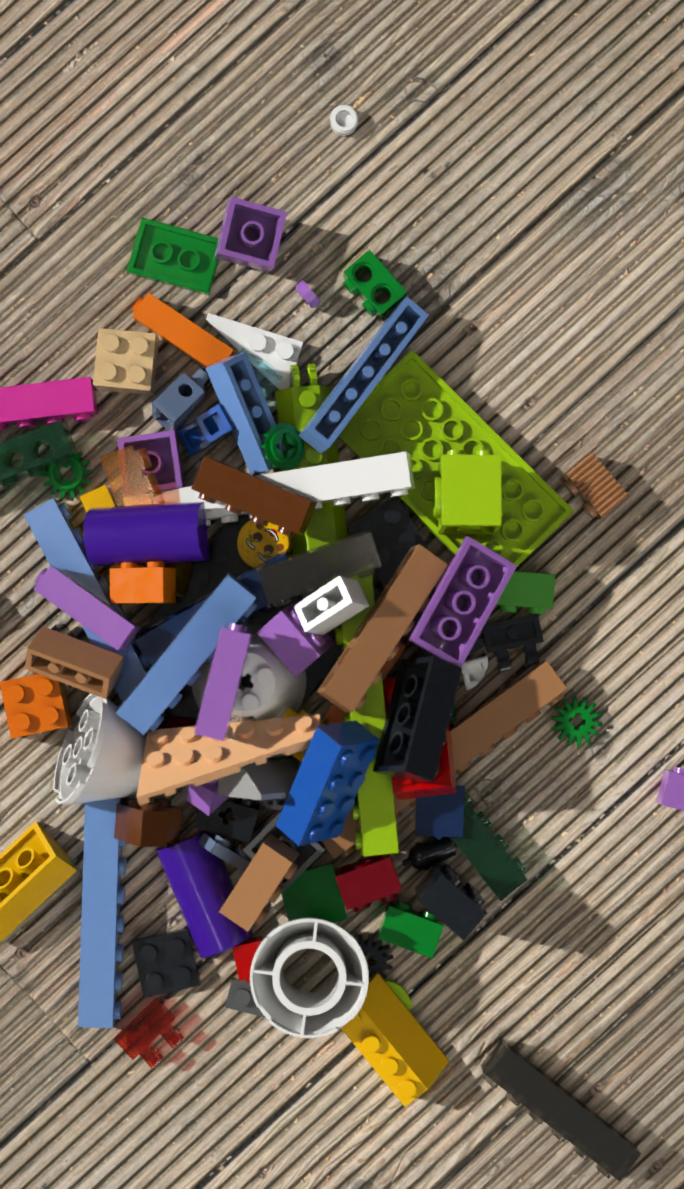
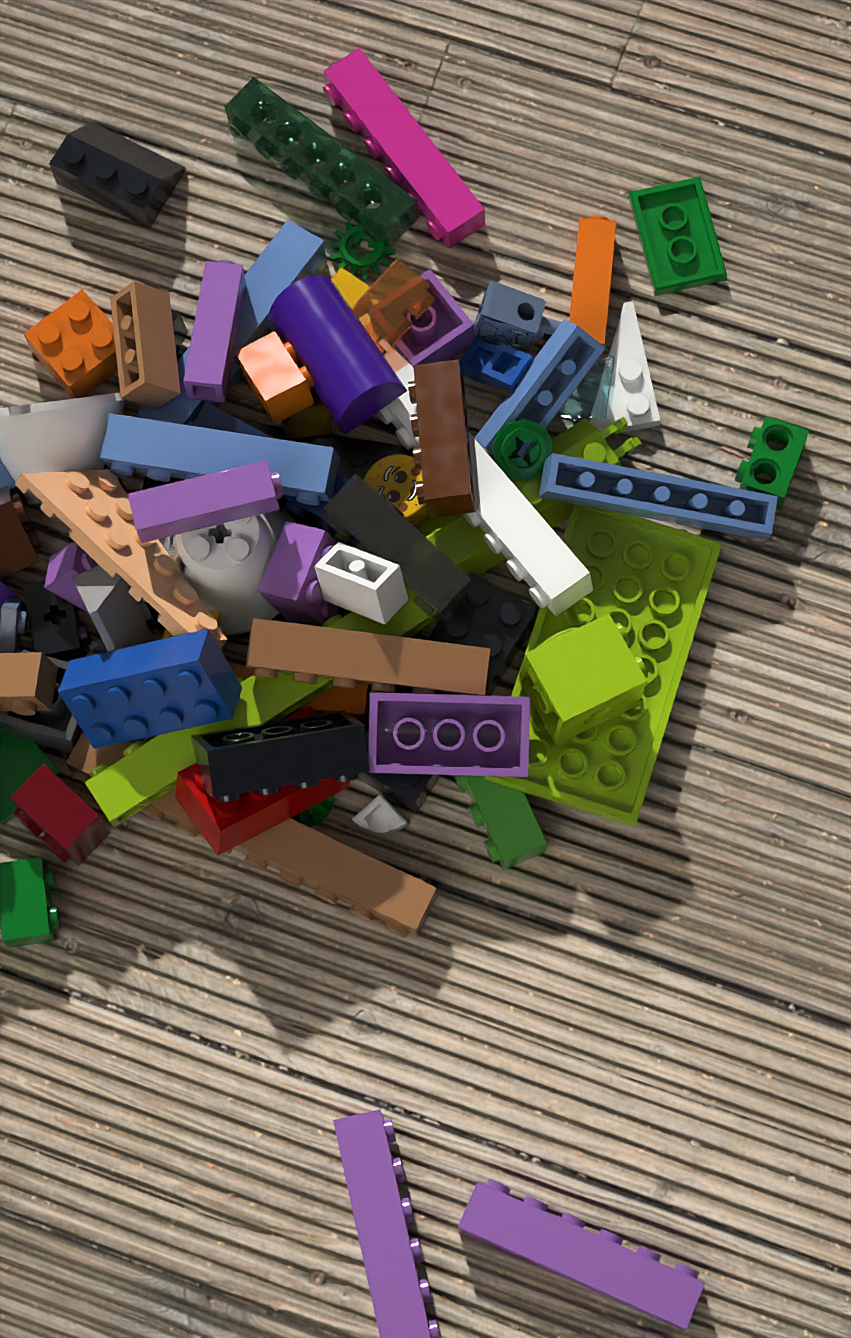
camera: 70 degrees right, 15 degrees down
tan brick [93,328,160,396] -> none
medium lavender brick [214,197,287,272] -> none
medium lavender tile [295,280,321,308] -> none
black piece [402,837,456,870] -> none
dark blue piece [415,786,465,840] -> none
black brick [415,863,487,940] -> none
clear green brick [451,791,528,901] -> none
black plate [482,614,544,672] -> none
green gear [551,696,603,747] -> none
medium nougat brick [563,452,629,520] -> none

